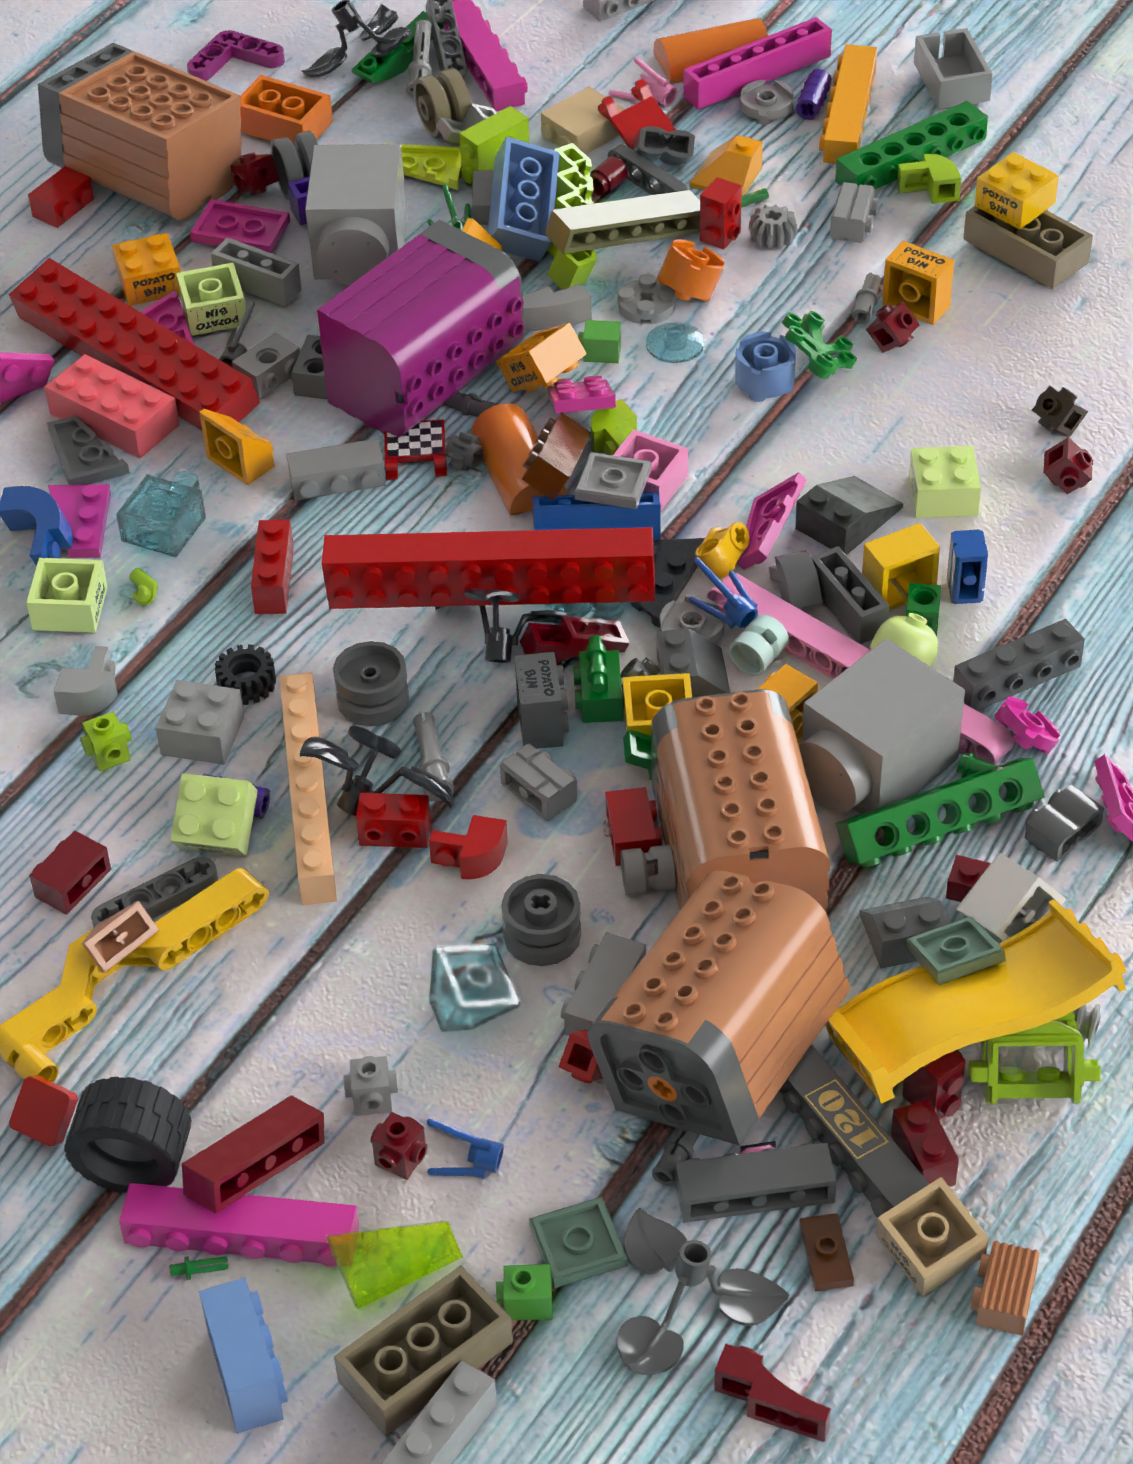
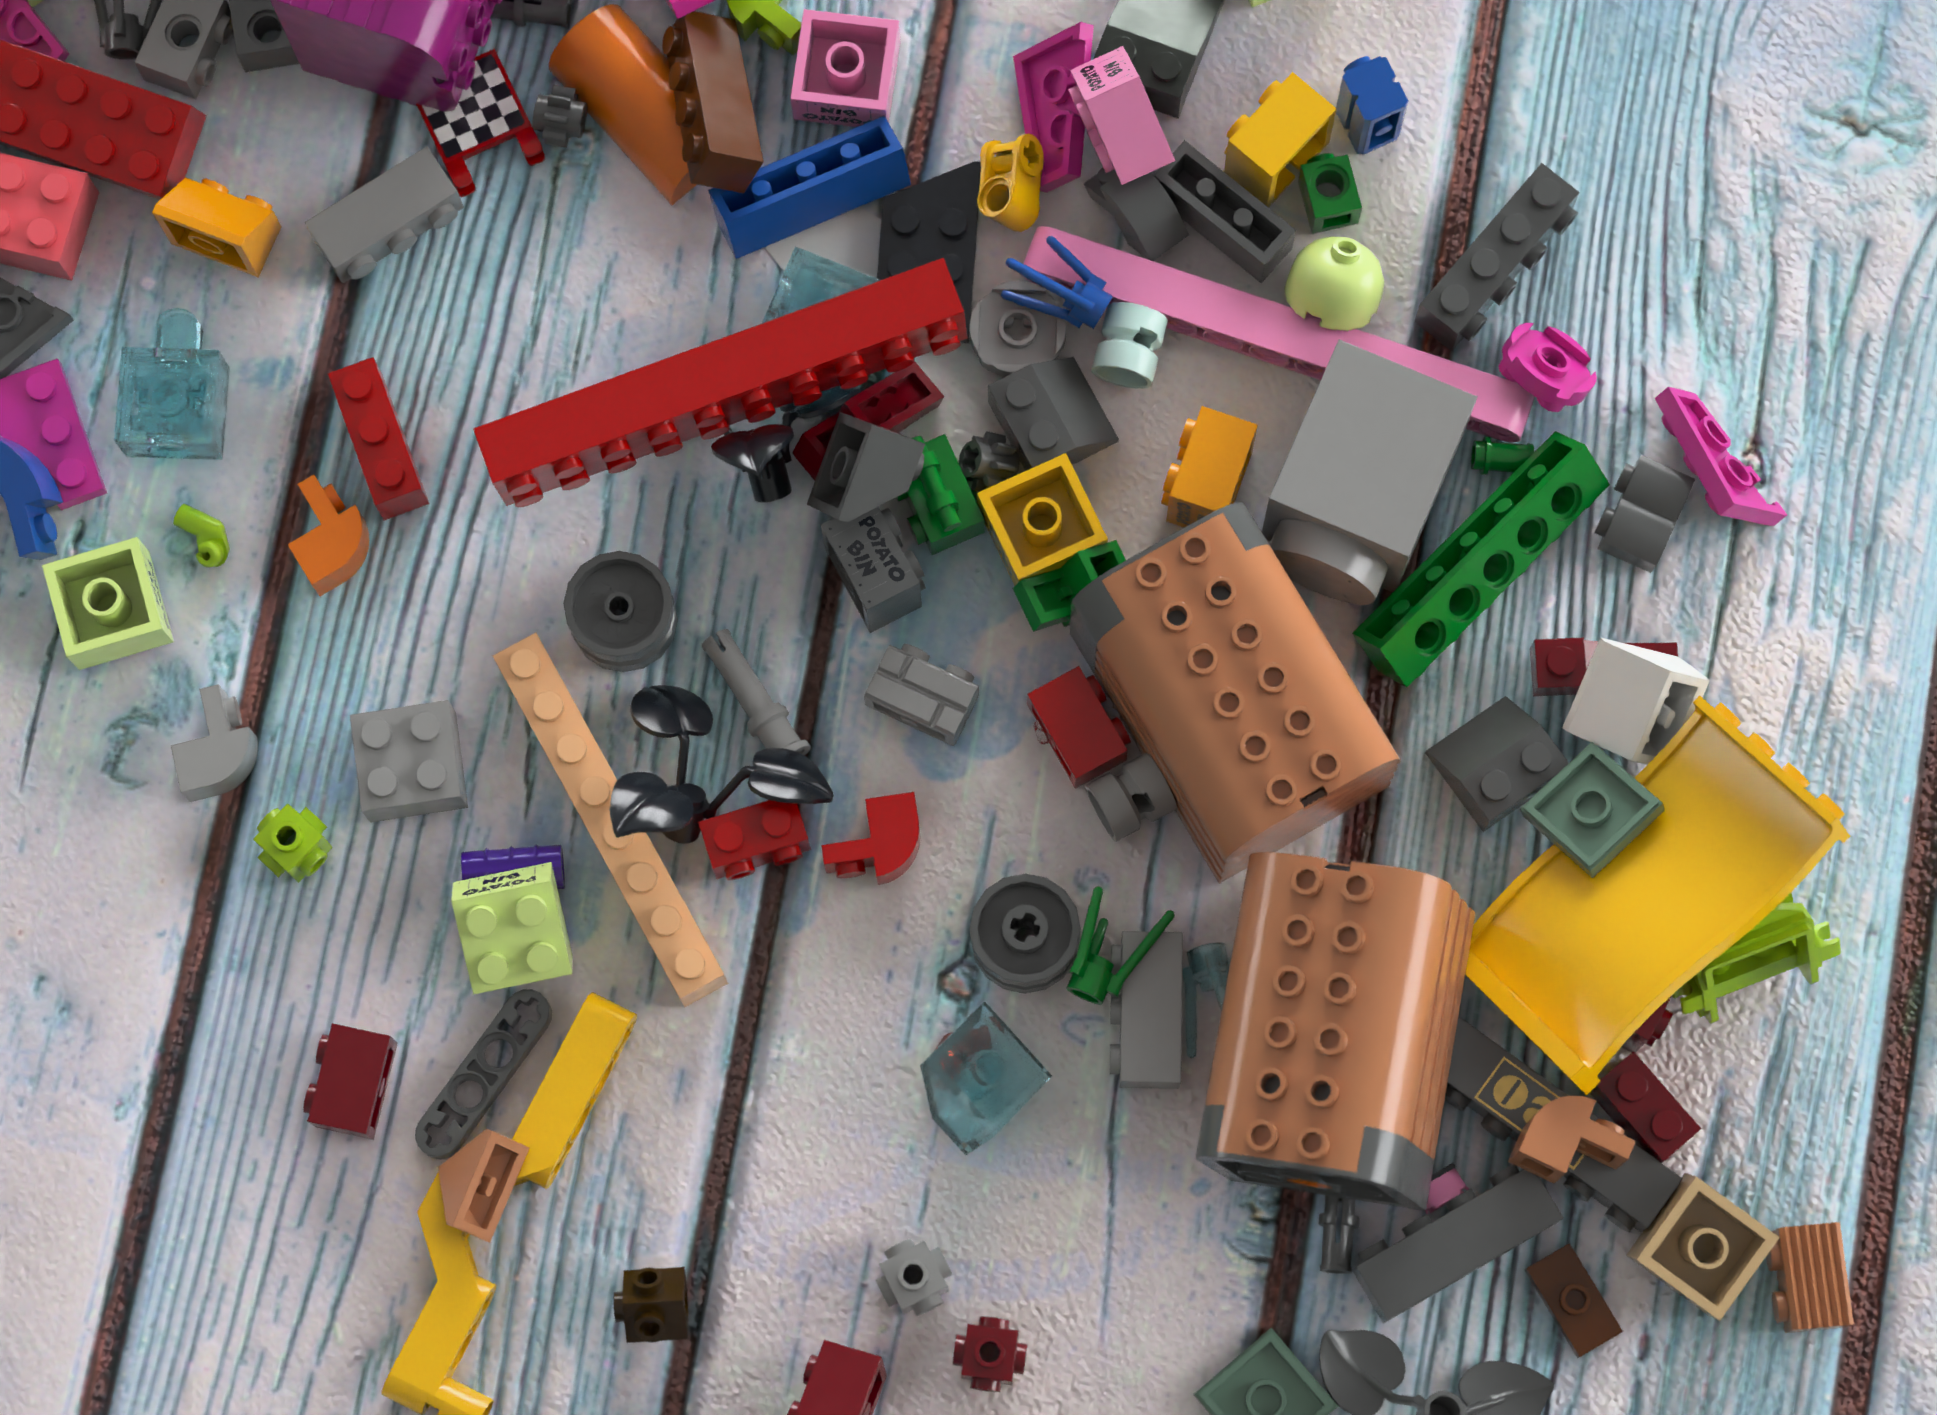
camera: 20 degrees left, 30 degrees up
black tyre [215,644,276,705] -> none
blue plant [427,1118,504,1179] -> none
red brick [558,1029,603,1083] -> none
light grey tile [575,452,651,509] -> none
none -> orange brick [287,475,369,596]
none -> dark brown brick [613,1267,689,1343]
none -> dark grey slope [806,412,925,522]
none -> green plant [1066,886,1175,1005]
none -> bright pink brick [1068,46,1175,185]
none -> nougat brick [1508,1096,1636,1184]

